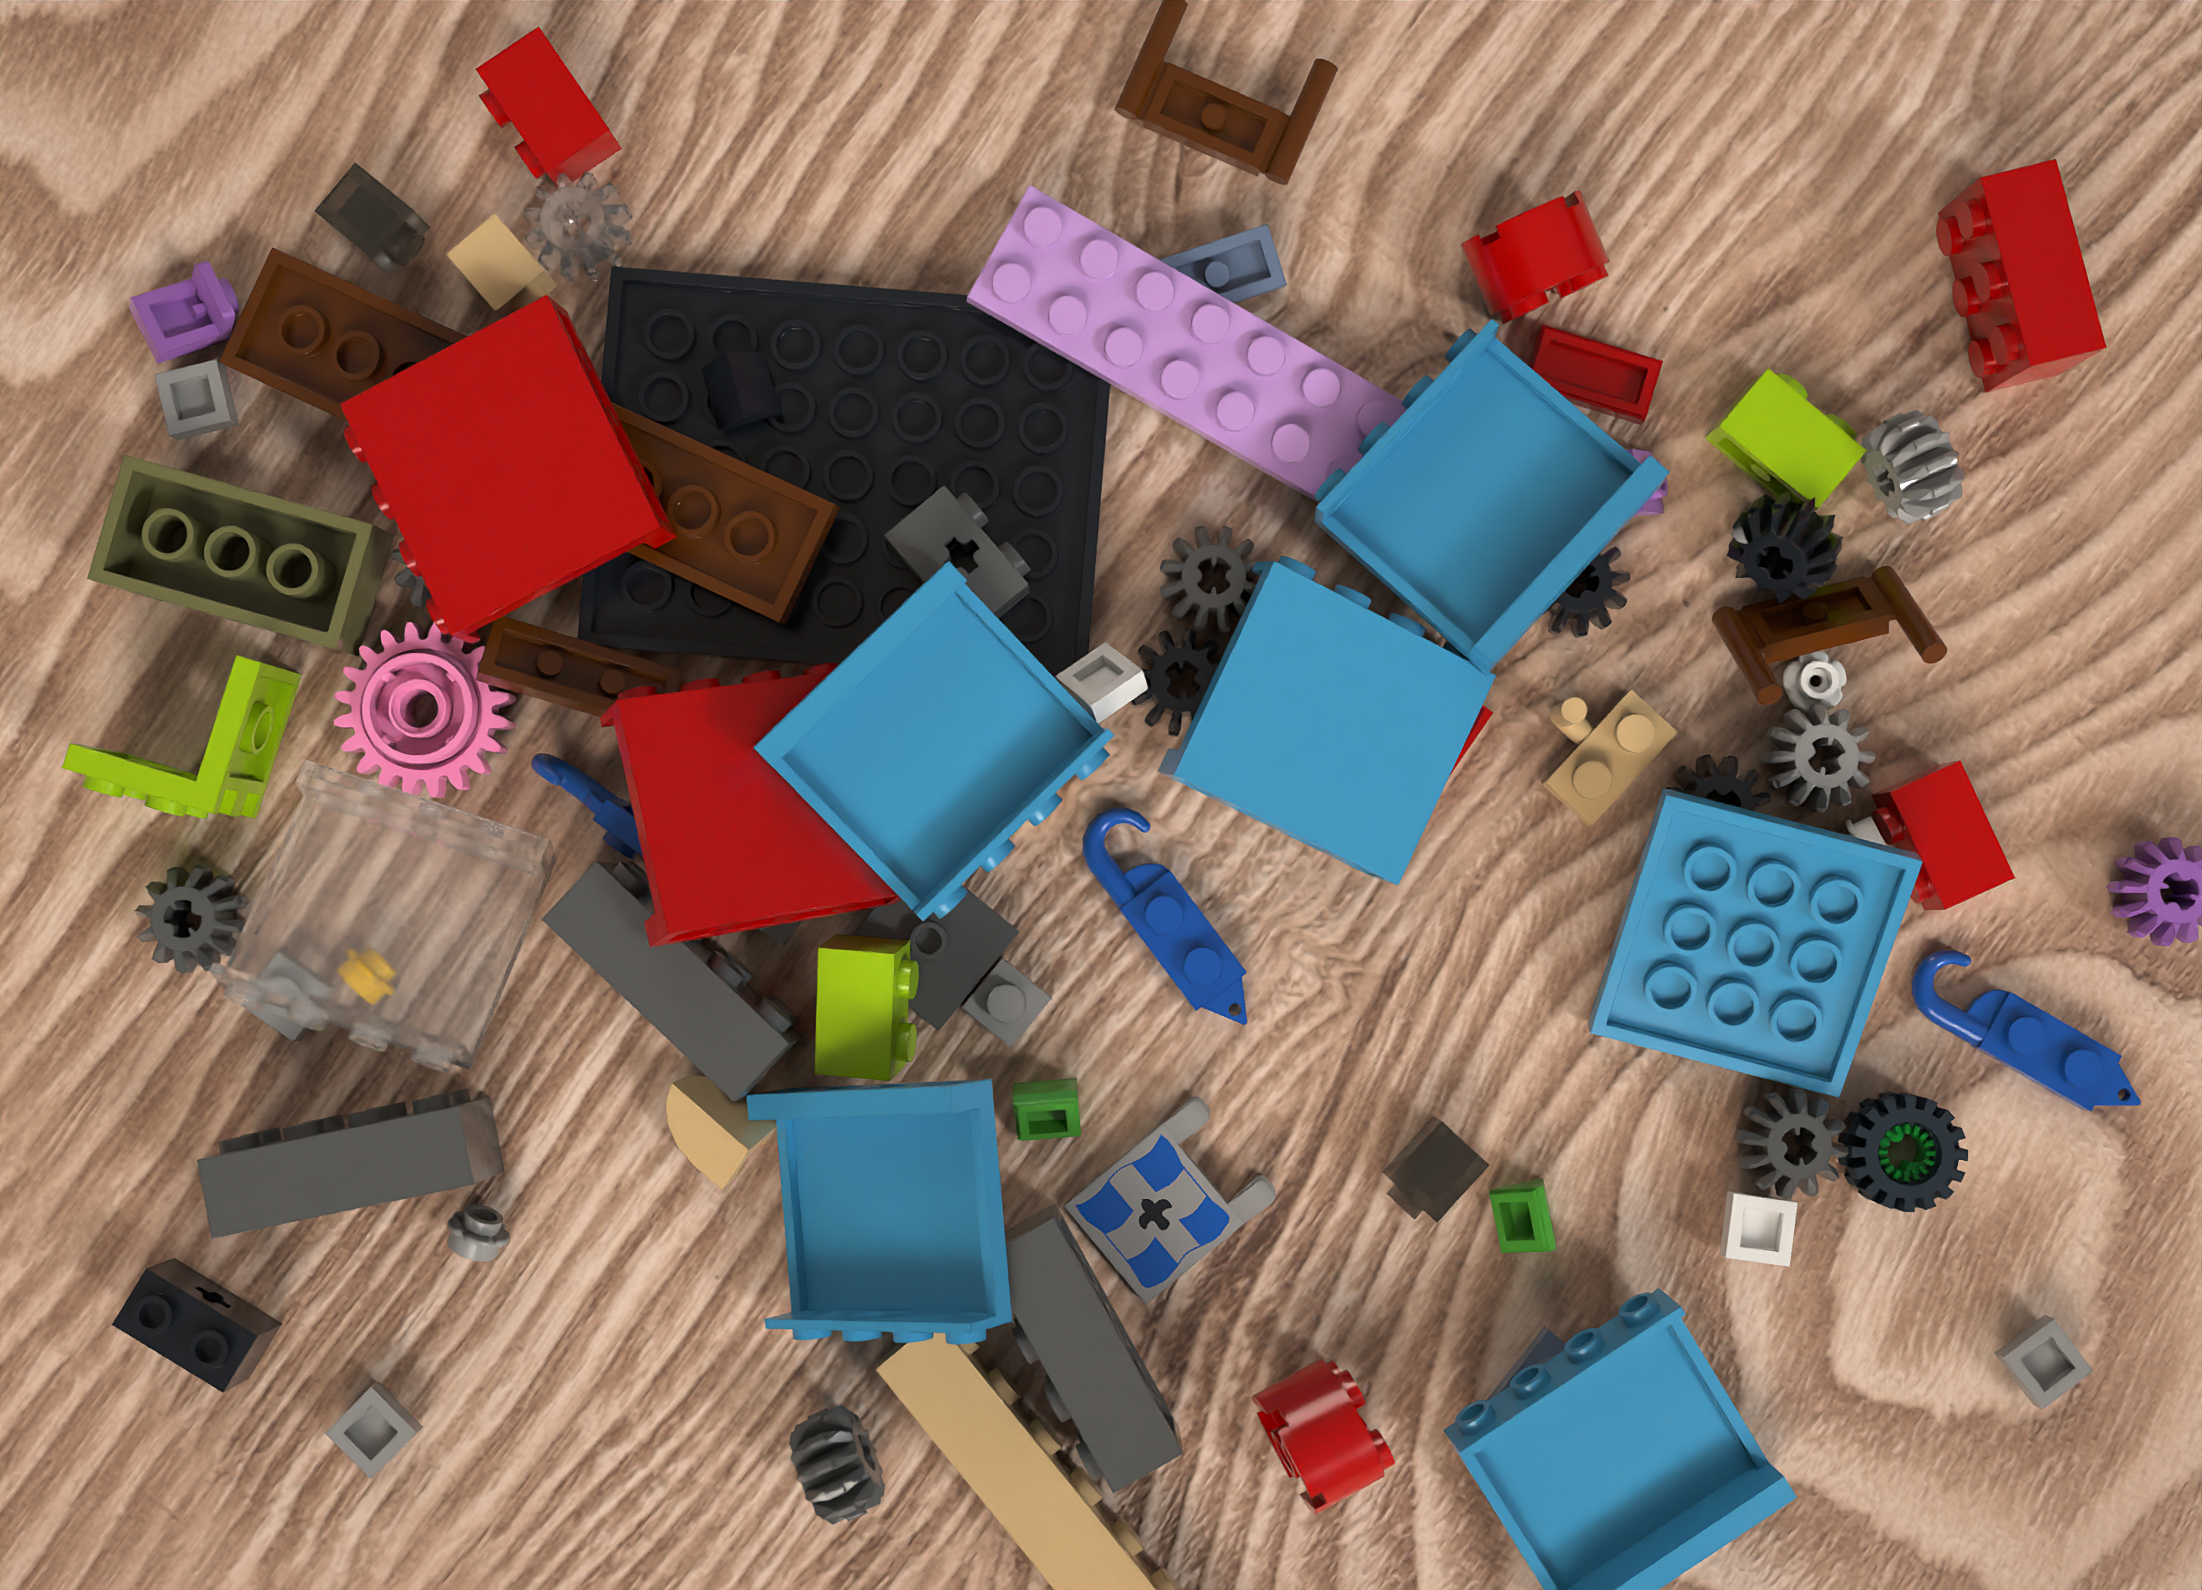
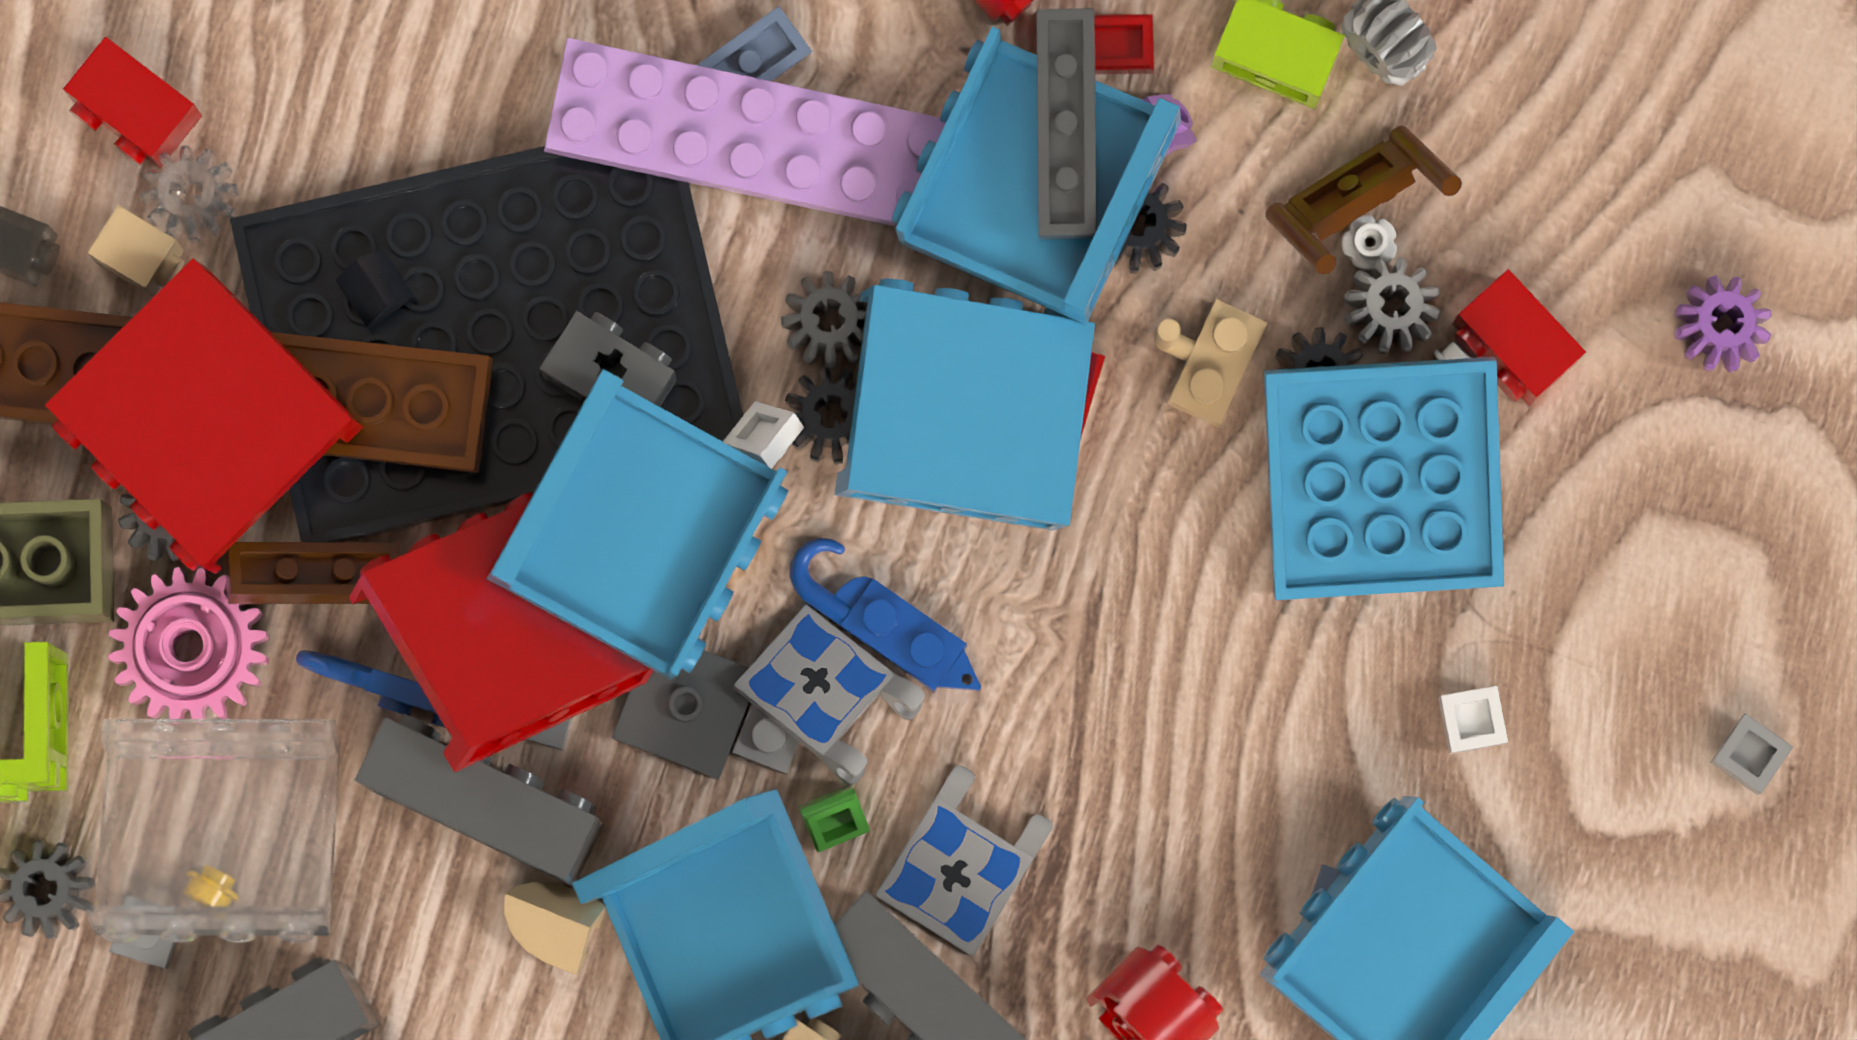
camera: 20 degrees left, 5 degrees down
lime brick [815,934,919,1081] -> none
clear smoke brick [1382,1116,1489,1222] -> none
bright green slope [1489,1179,1556,1253] -> none
black gear [1727,489,1843,603] -> none
dark grey gear [1734,1088,1849,1199] -> none
black bush [1837,1092,1968,1212] -> none
blue plate [1912,950,2141,1111] -> none
none -> light grey flag [733,604,925,786]
none -> dark grey plate [1037,8,1097,240]

